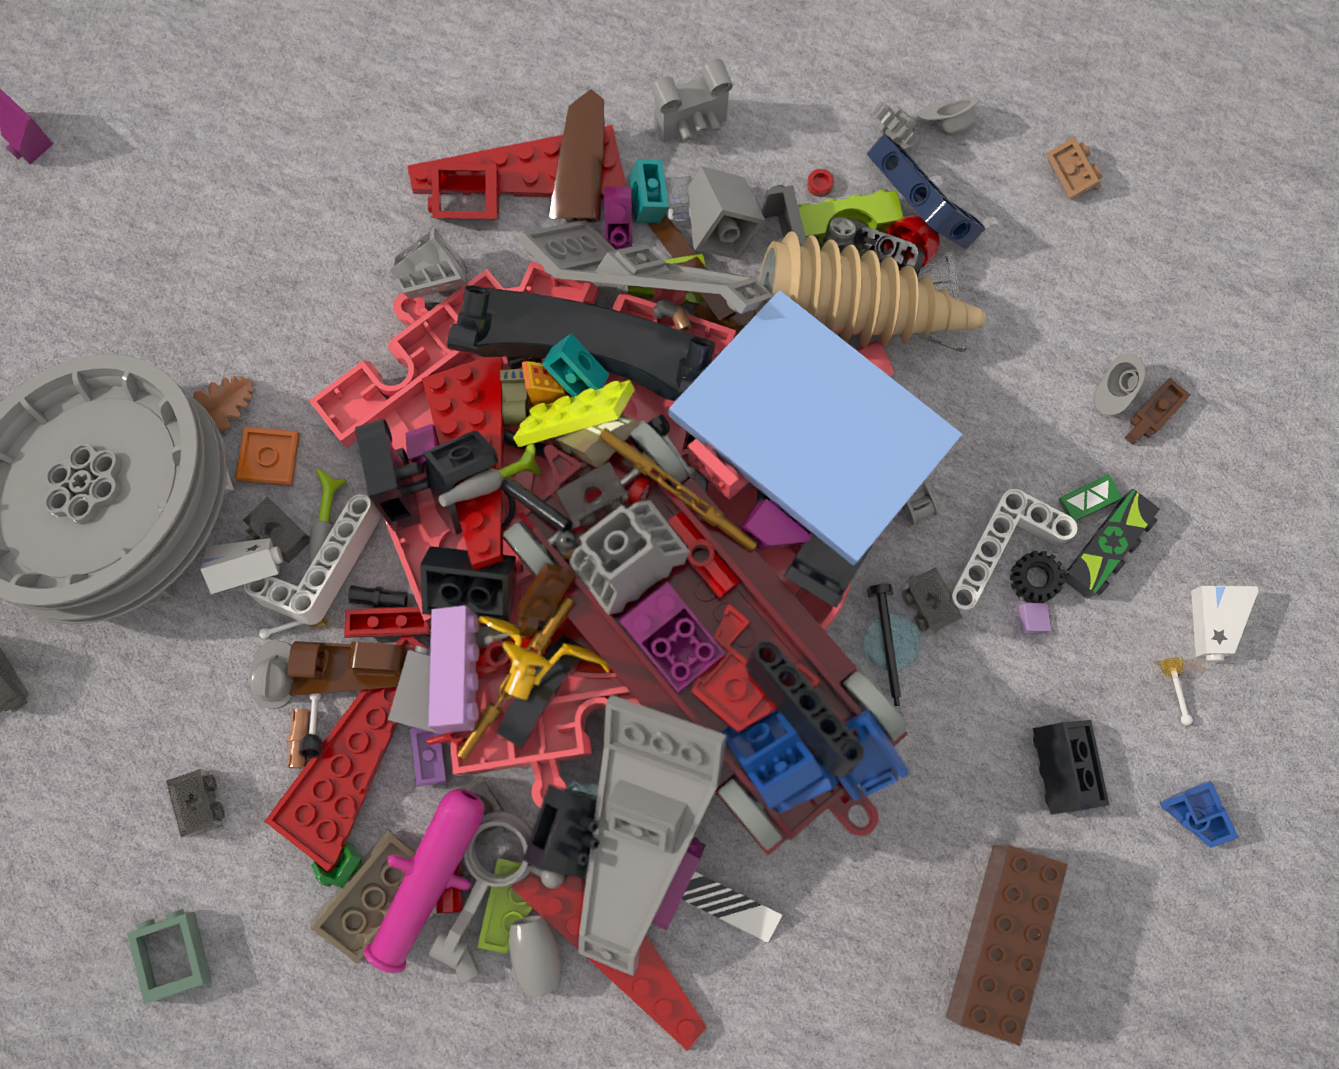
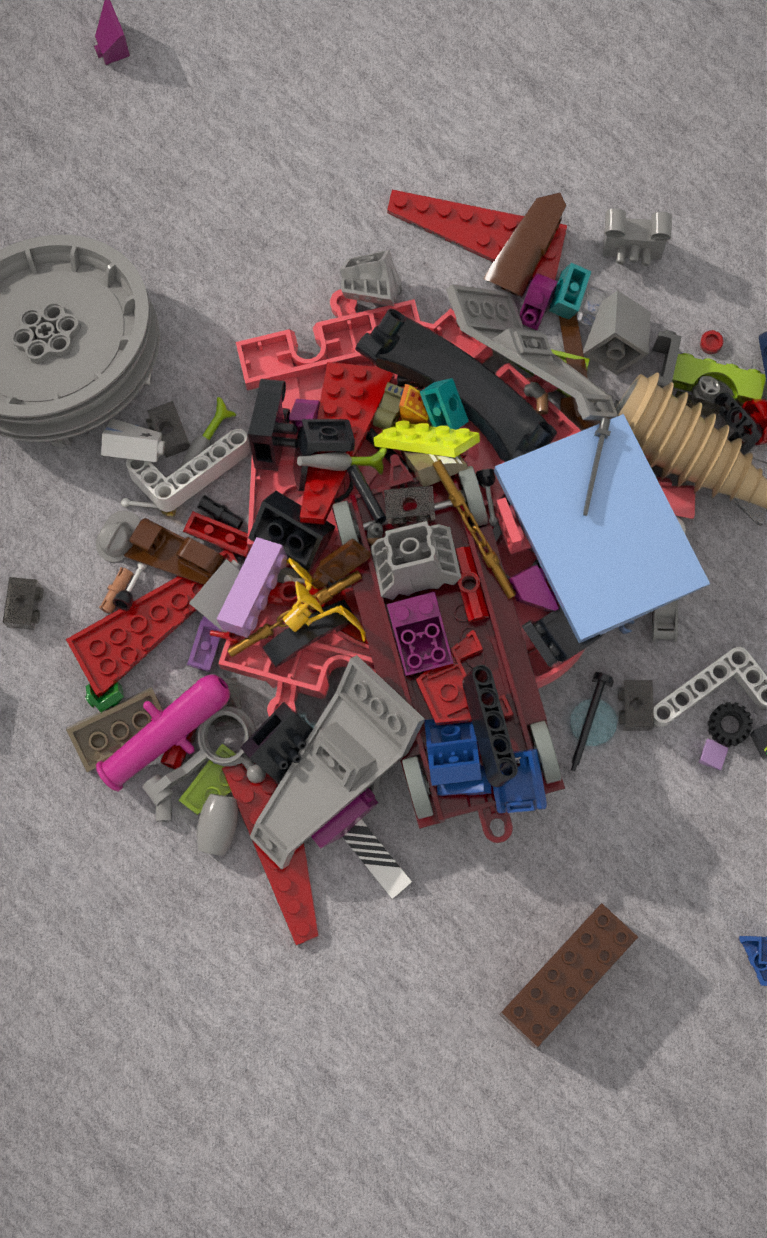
camera: 30 degrees right, 0 degrees up
nougat plant [193,376,254,431] -> none
orange tile [235,427,300,487] -> none
red window [427,163,500,220] -> none
red tile [628,477,651,505] -> none
black slope [1033,720,1109,815] -> none
none -> dark grey sword [583,418,611,516]

